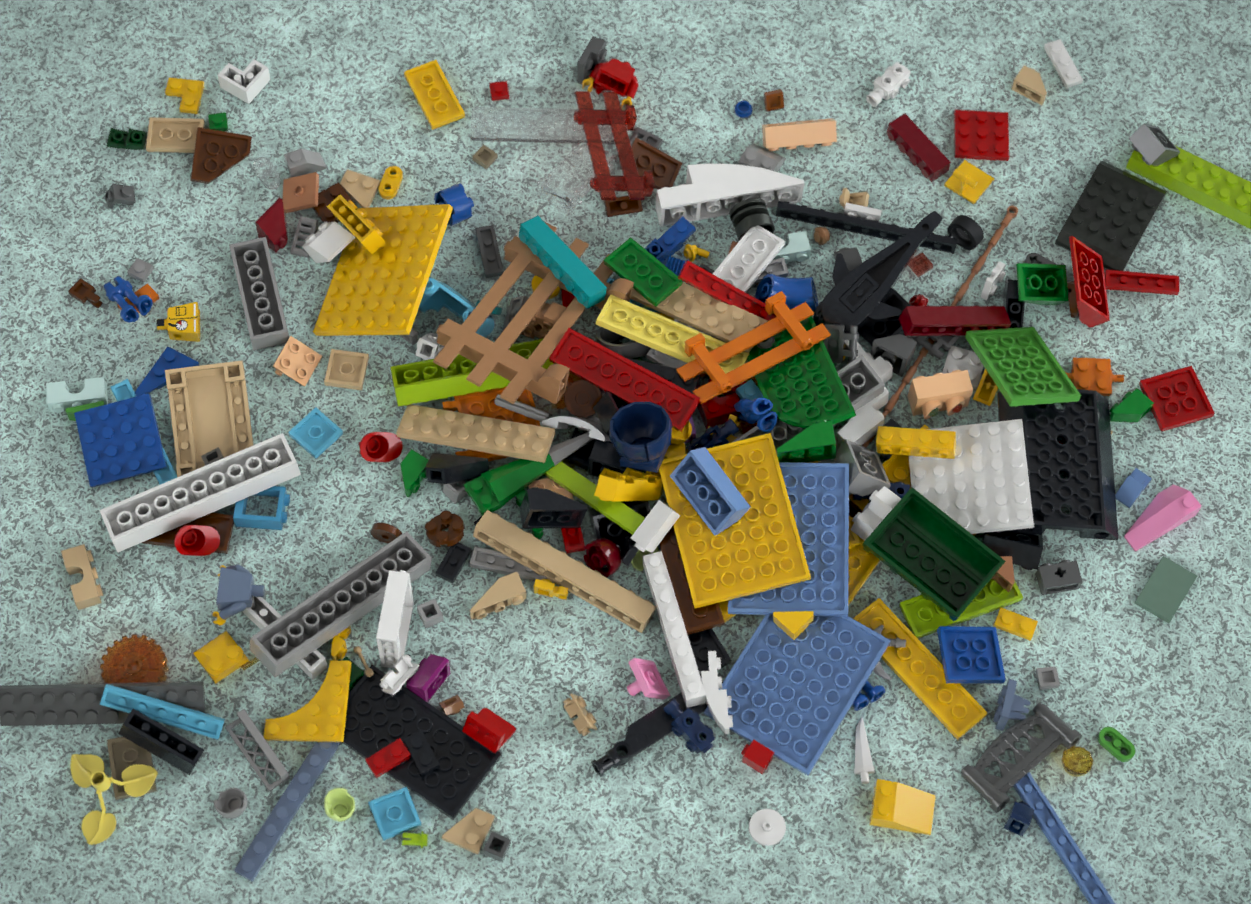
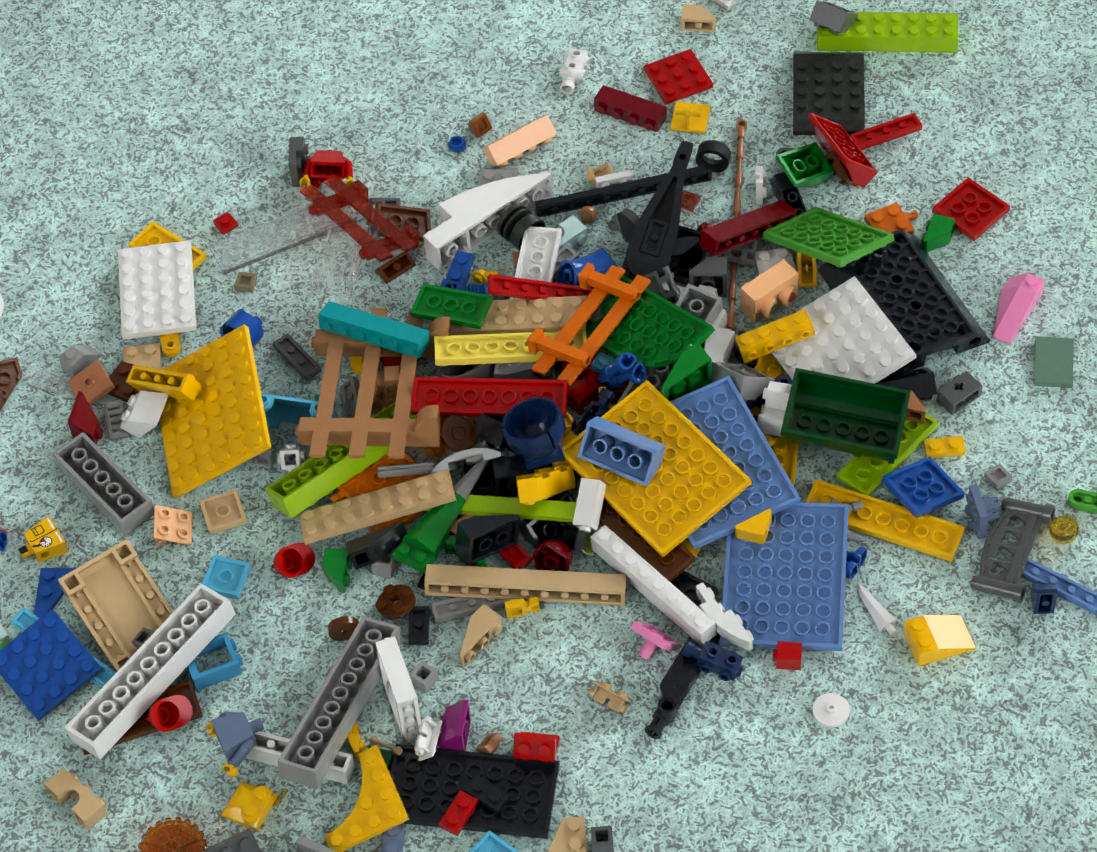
camera: 20 degrees left, 10 degrees down
medium blue slope [1115,468,1152,508] -> none
none -> white plate [118,240,197,340]

